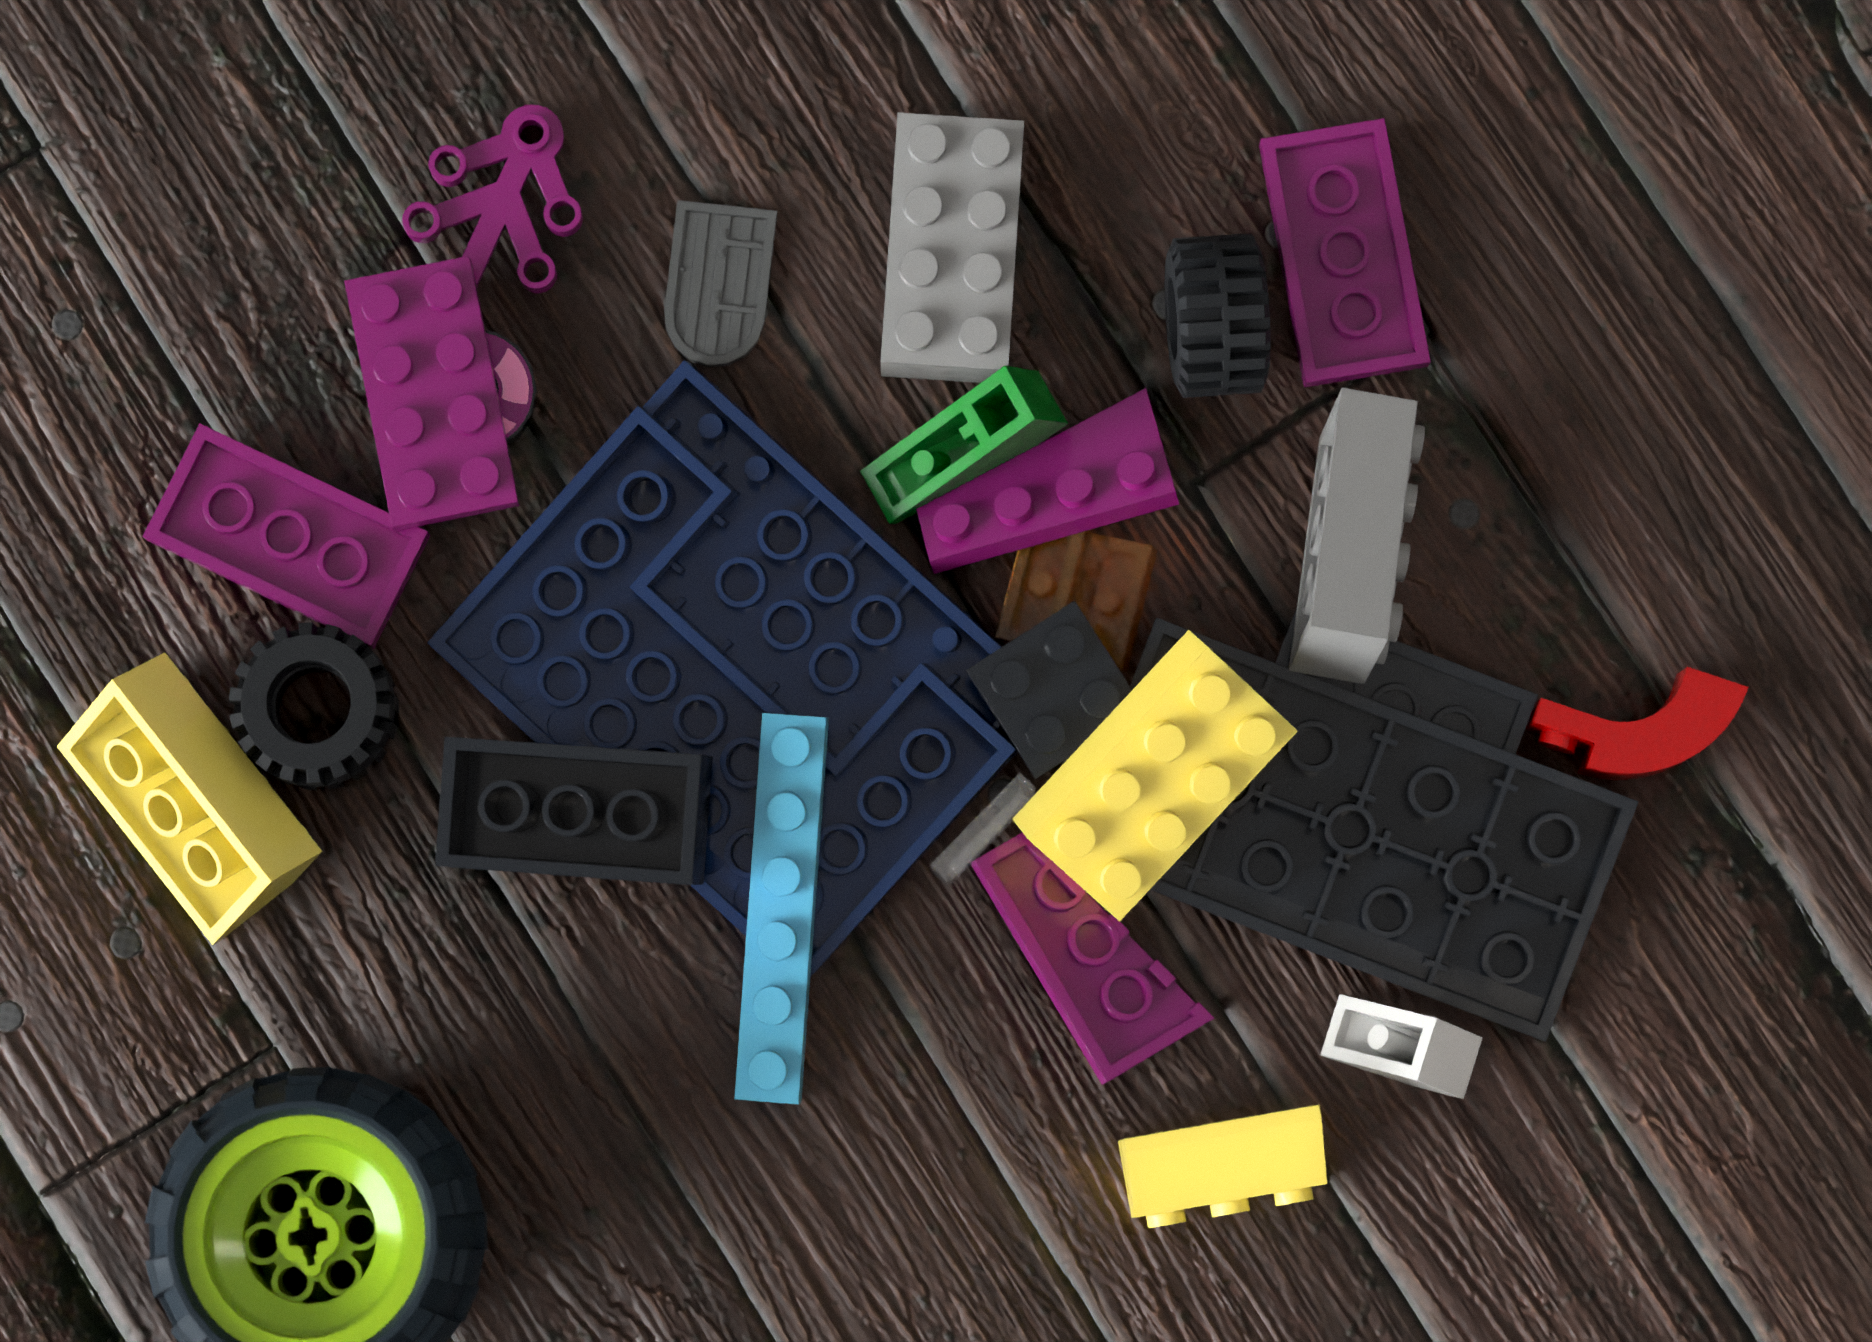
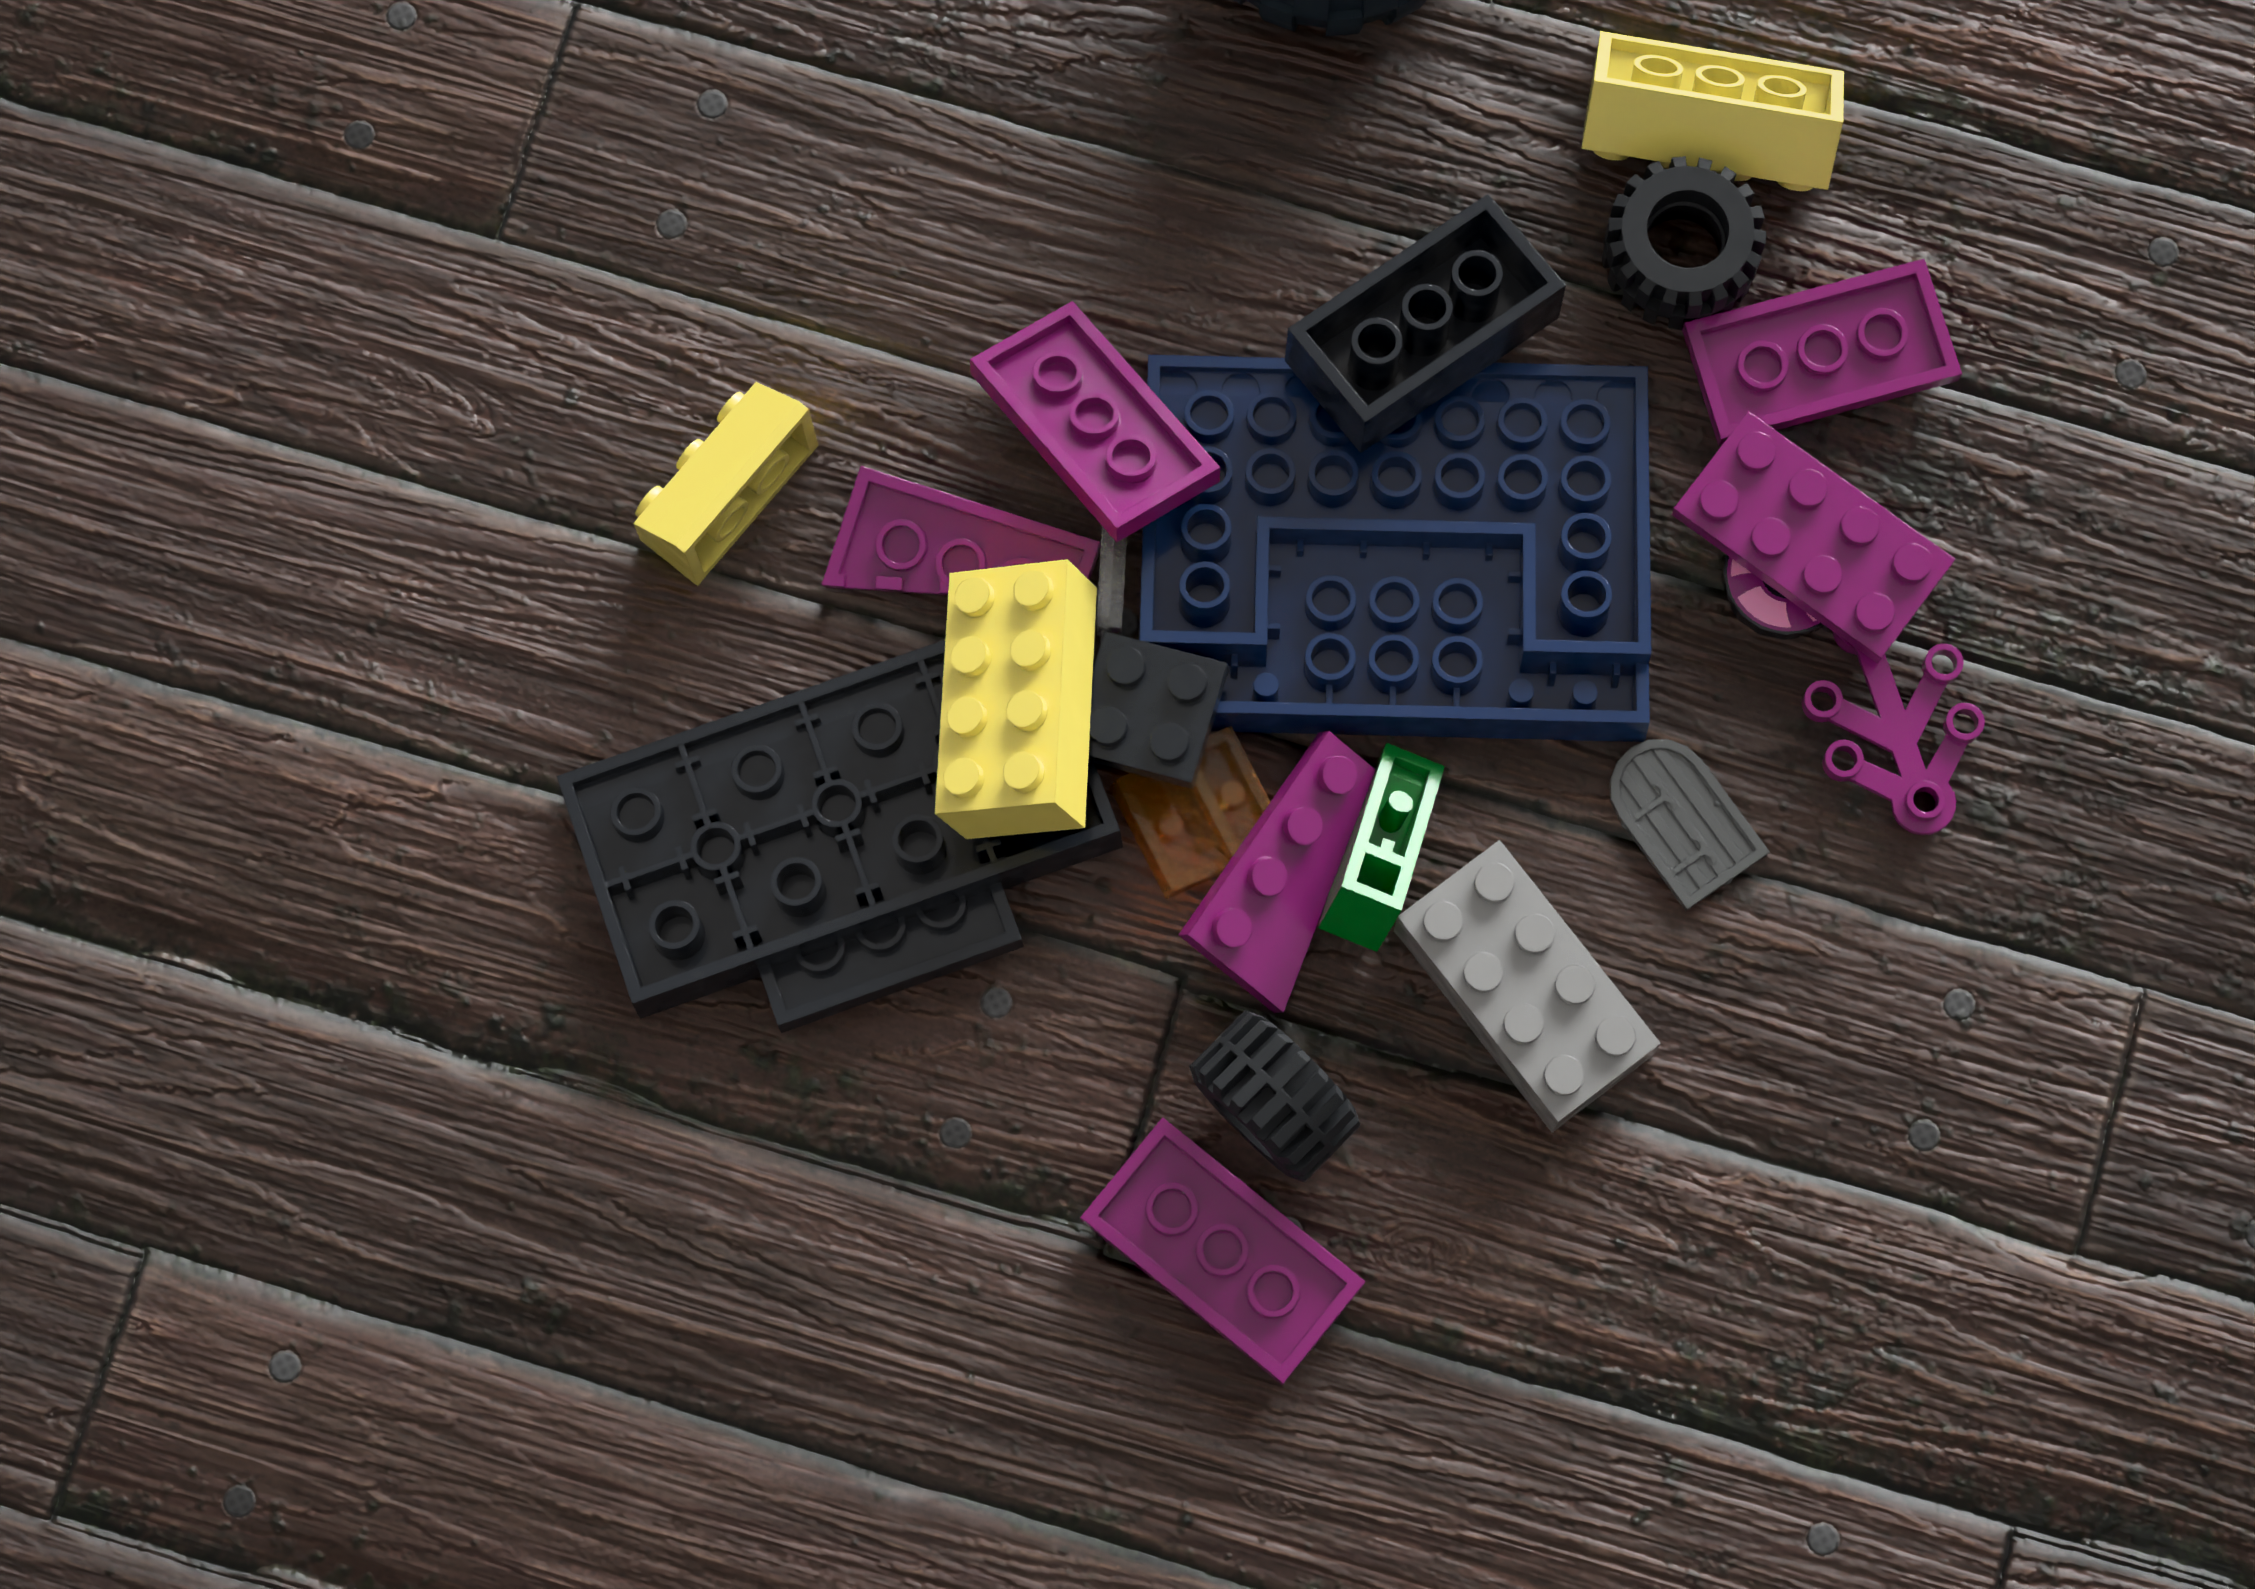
camera: 145 degrees right, 5 degrees down
medium azure plate [734,713,829,1105] -> none
light grey brick [1288,387,1425,684] -> none
white slope [1320,994,1482,1099] -> none
red arch [1526,666,1749,780] -> none
none -> magenta plate [970,301,1220,543]

